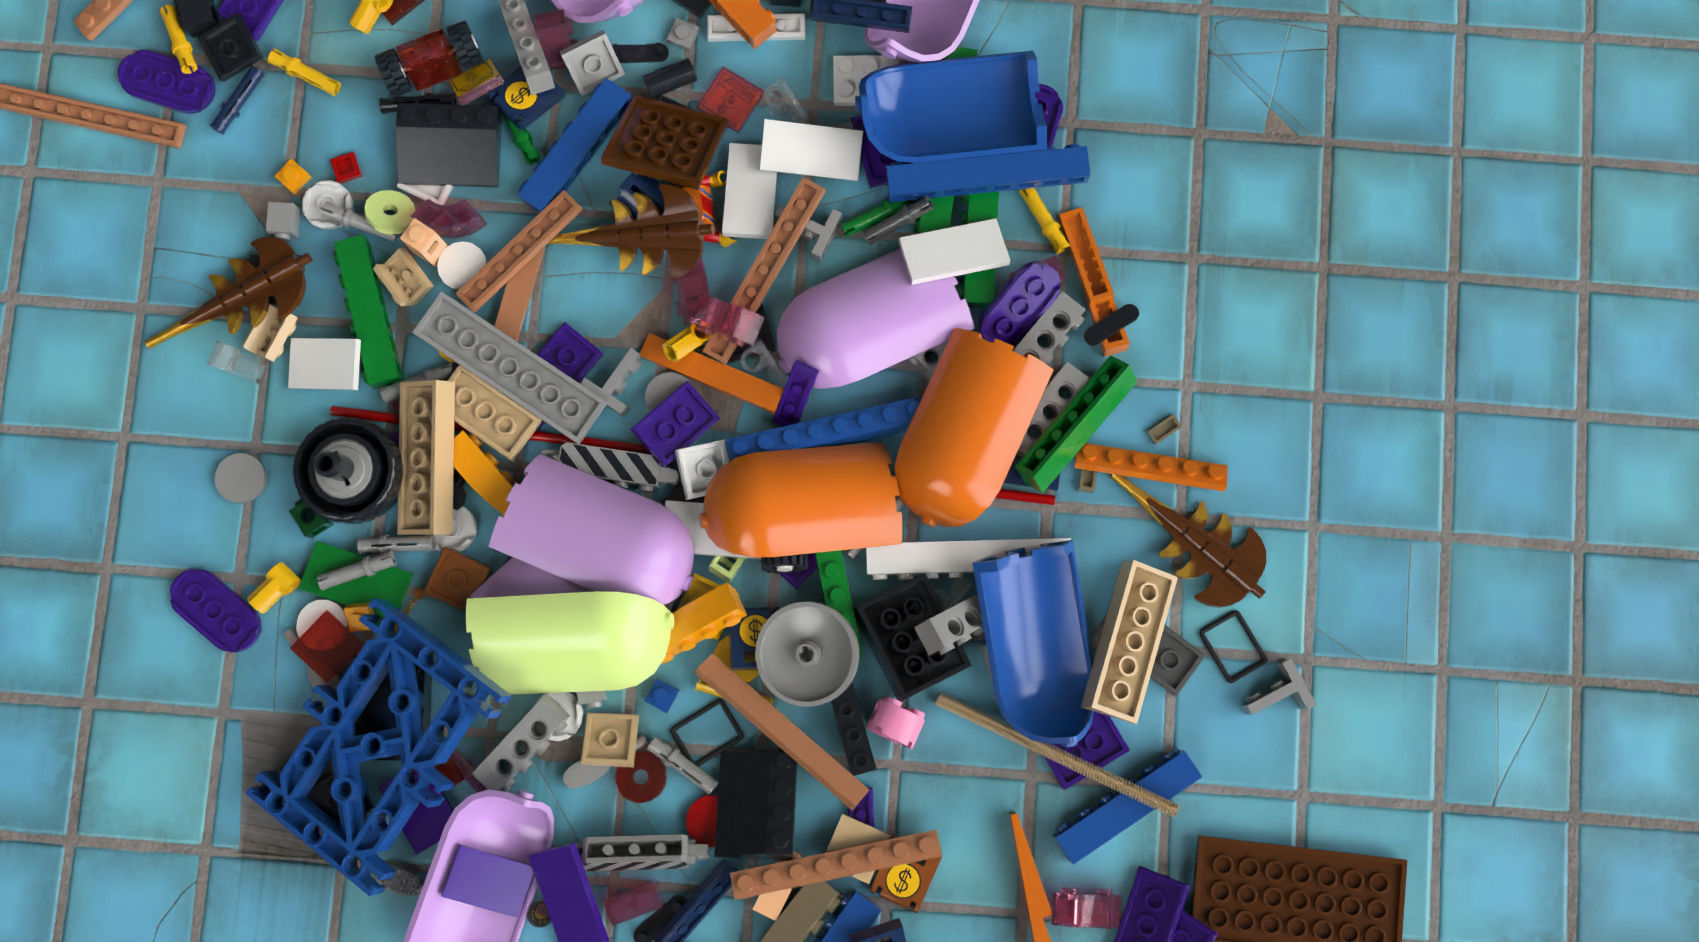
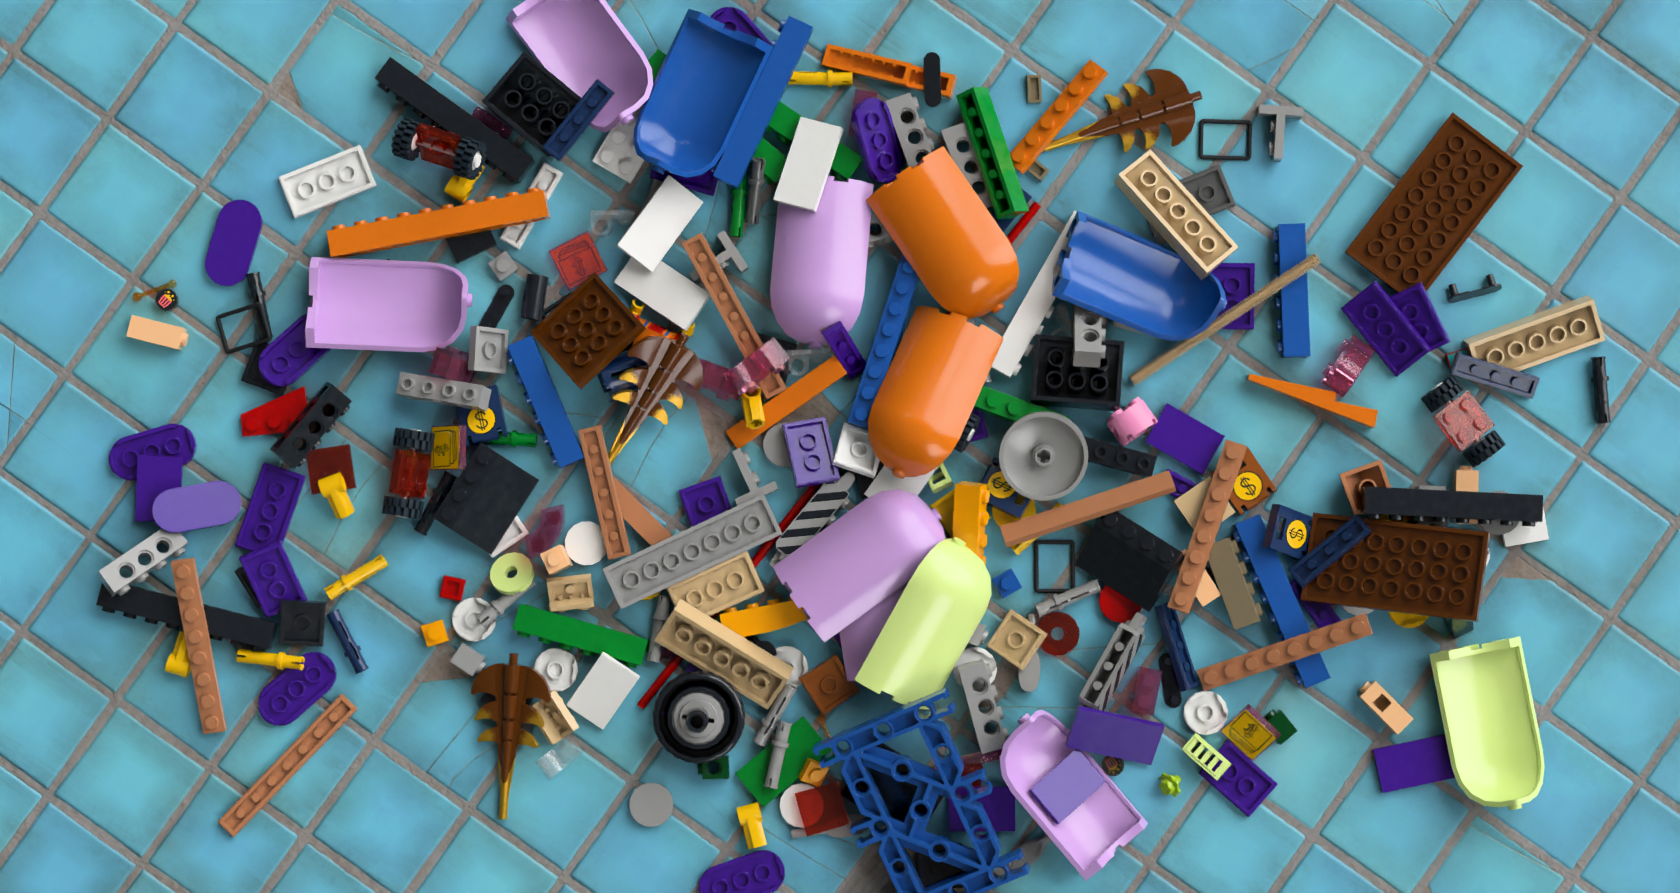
camera: 55 degrees left, 5 degrees up
none -> white tile [534,648,578,692]
none -> dark purple tile [1145,403,1225,475]

